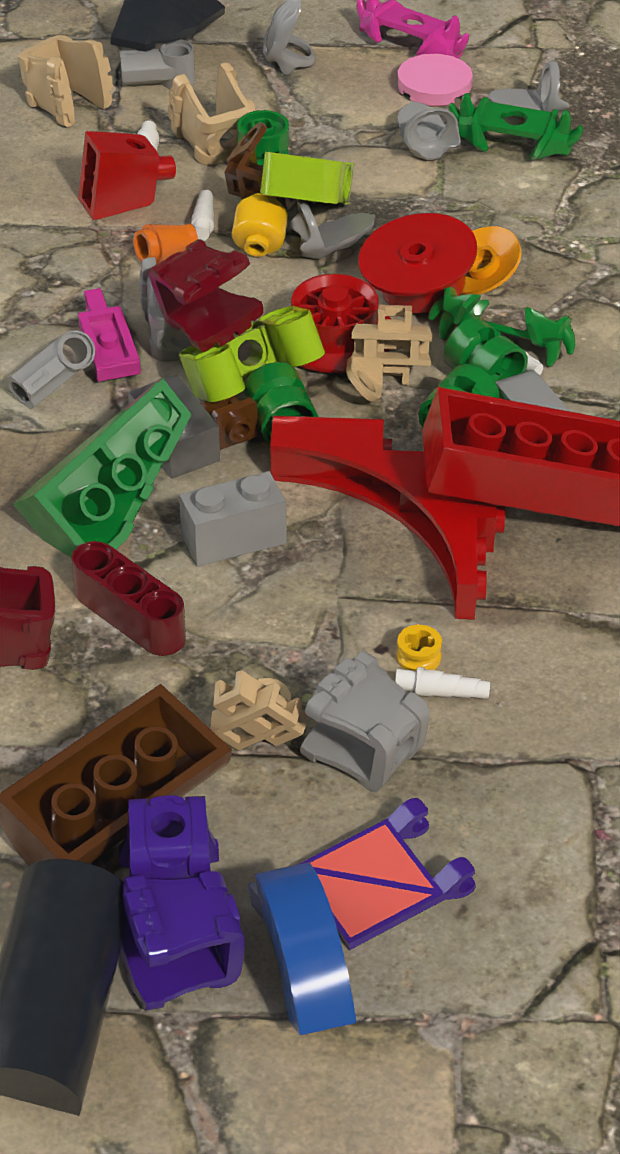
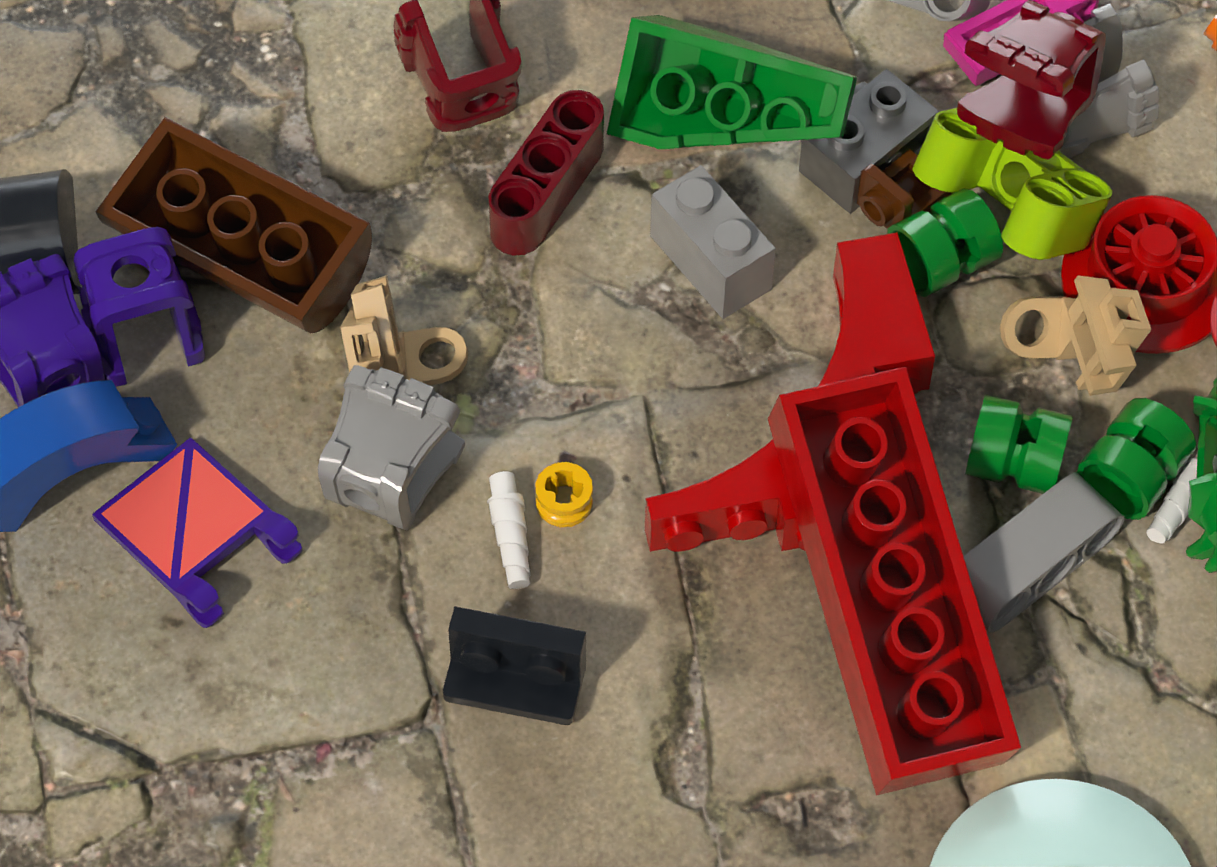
camera: 75 degrees right, 15 degrees up
none -> black bracket [443,606,586,725]

